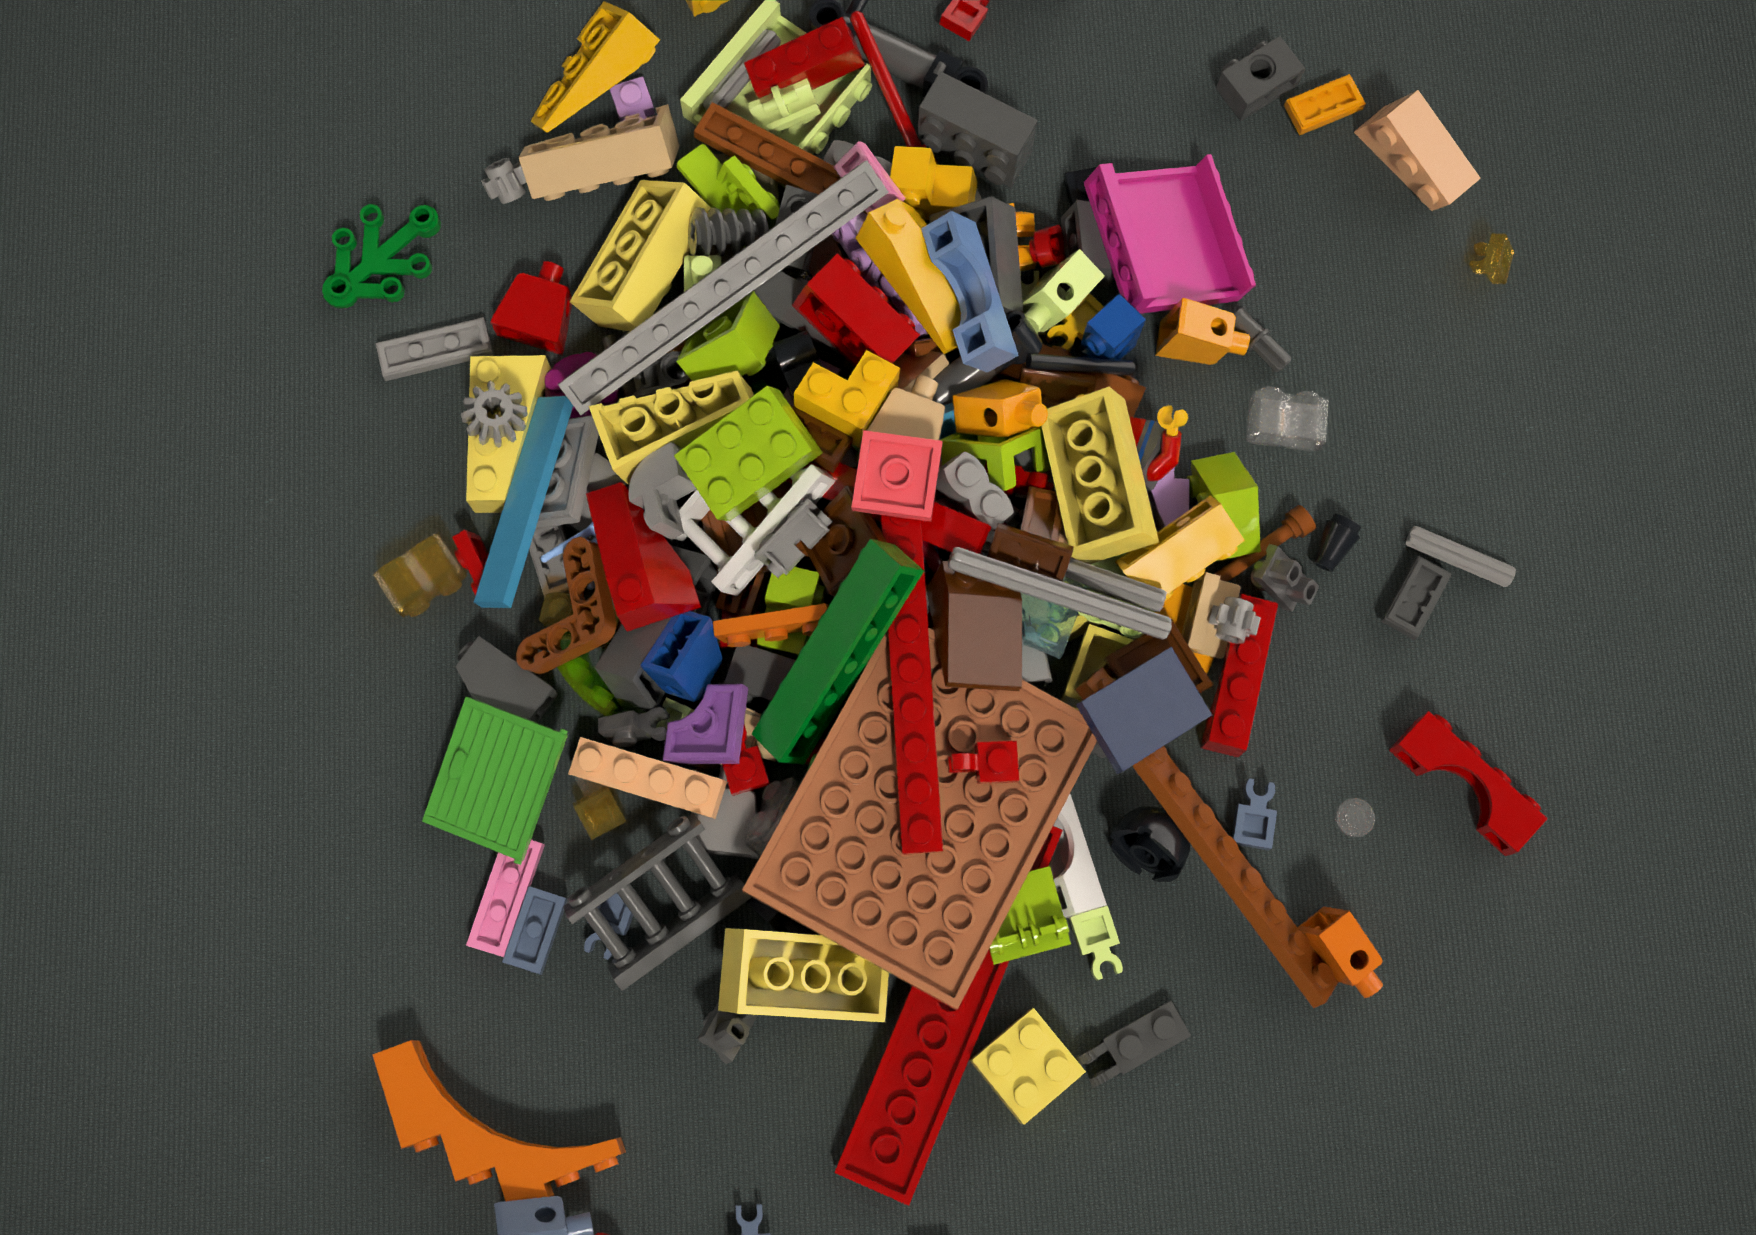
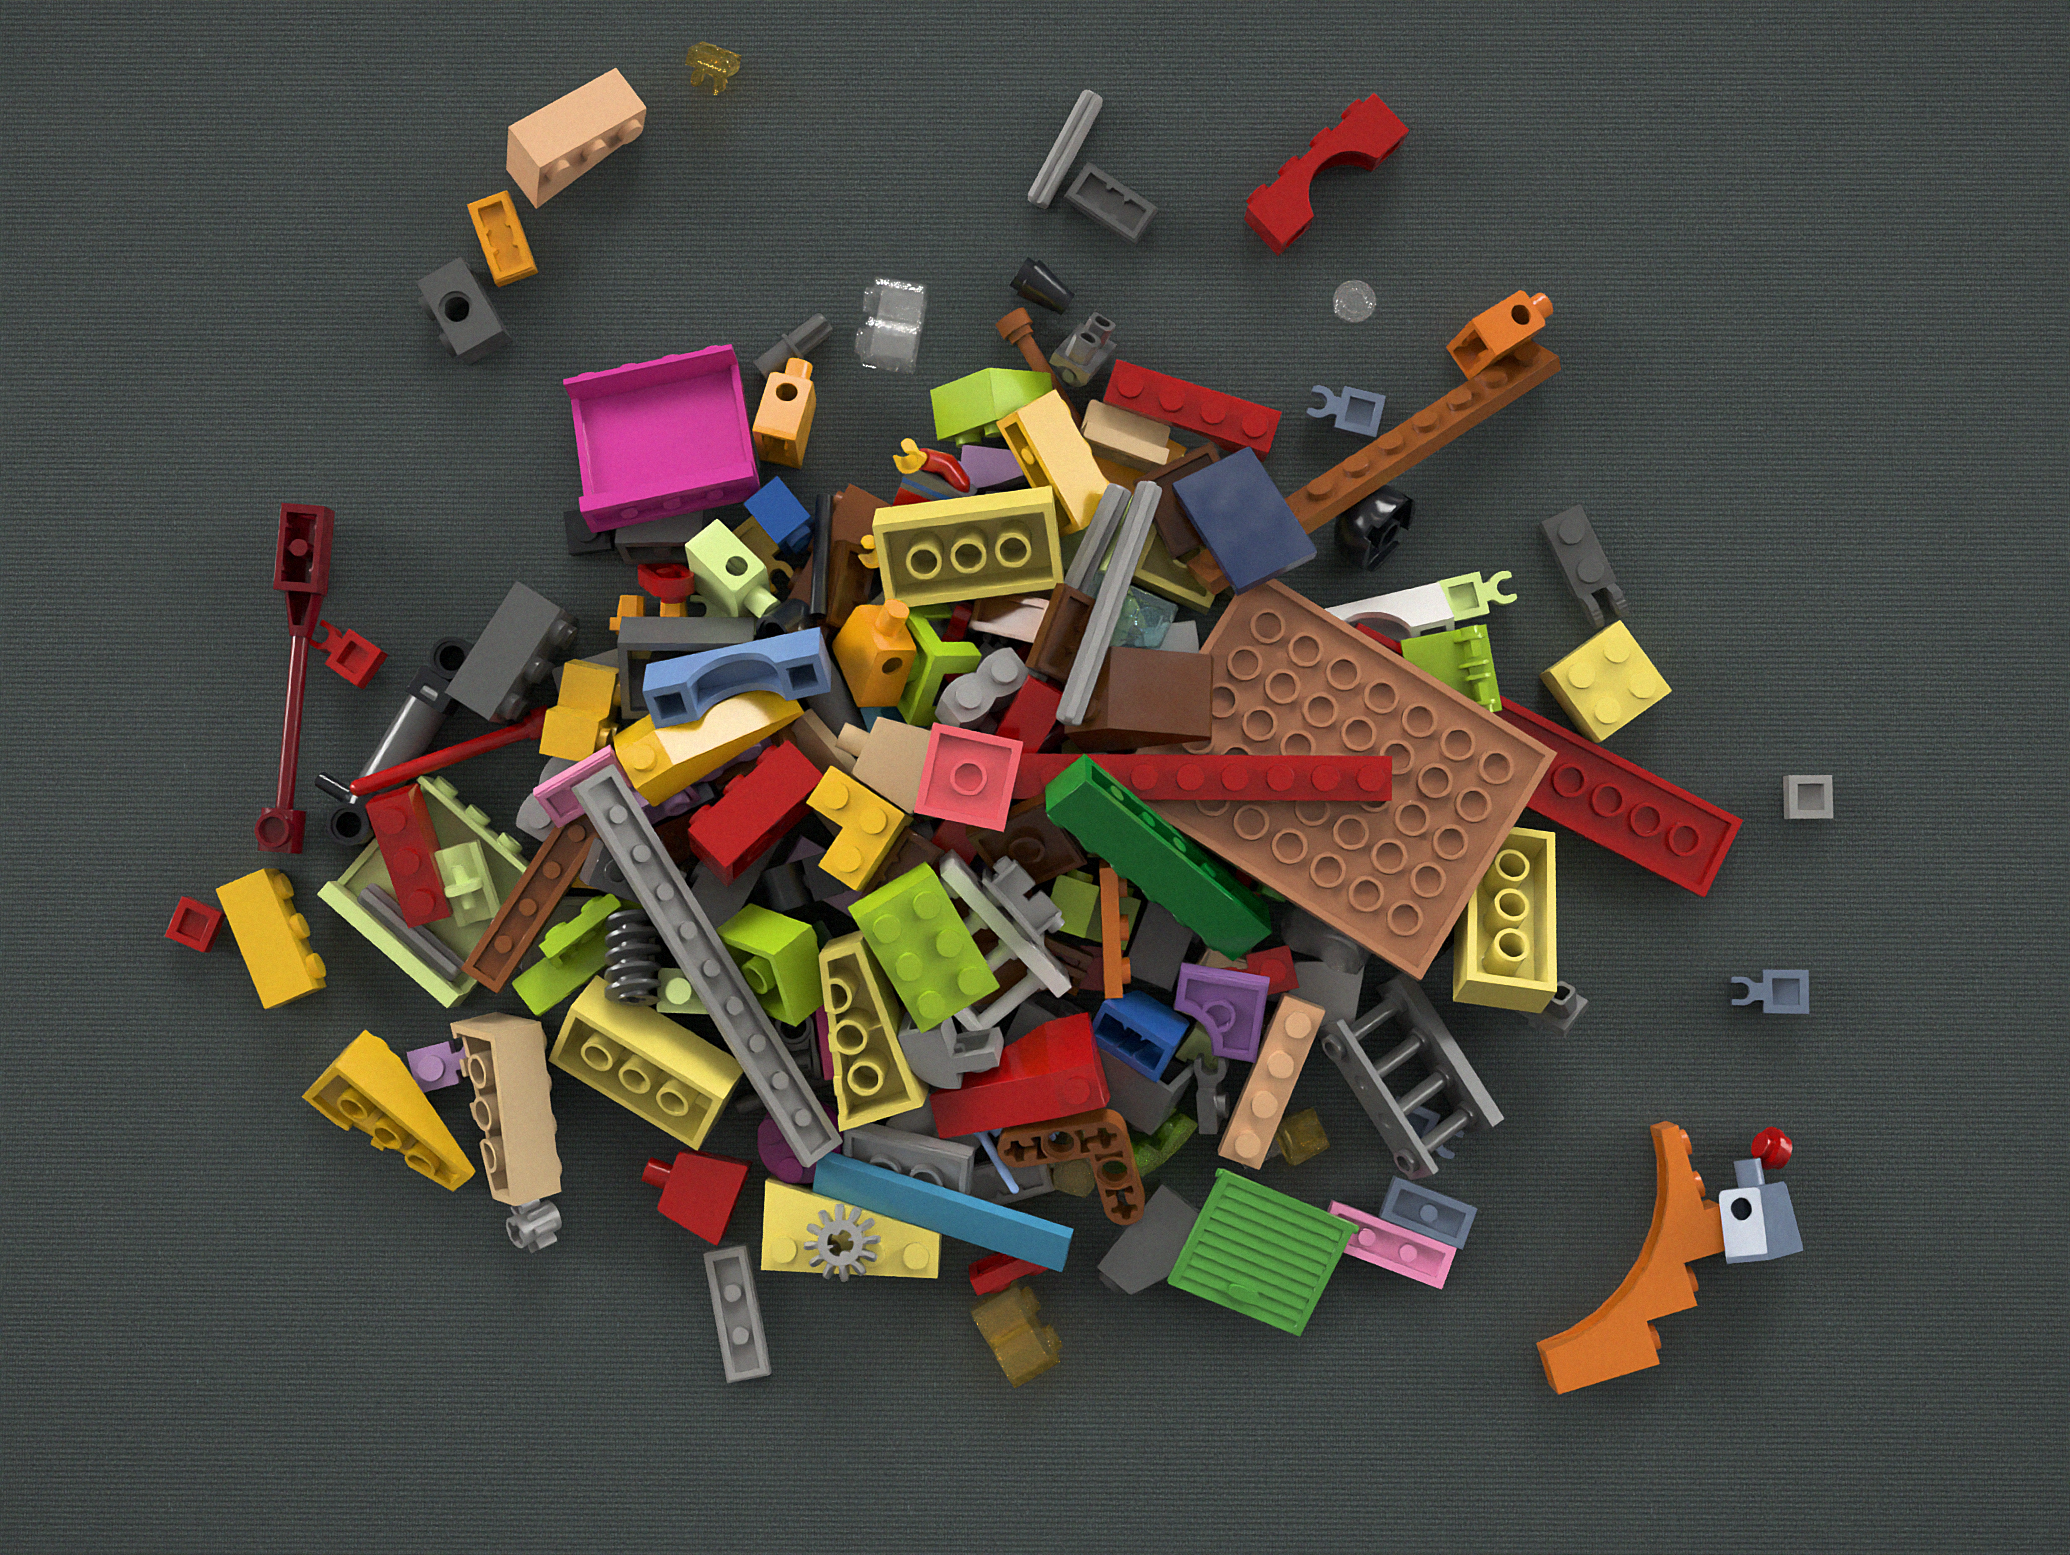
camera: 75 degrees left, 10 degrees up
green plant [322,204,441,308] -> none
red plate [947,741,1019,784] -> none
light grey gear [1209,597,1261,644] -> none

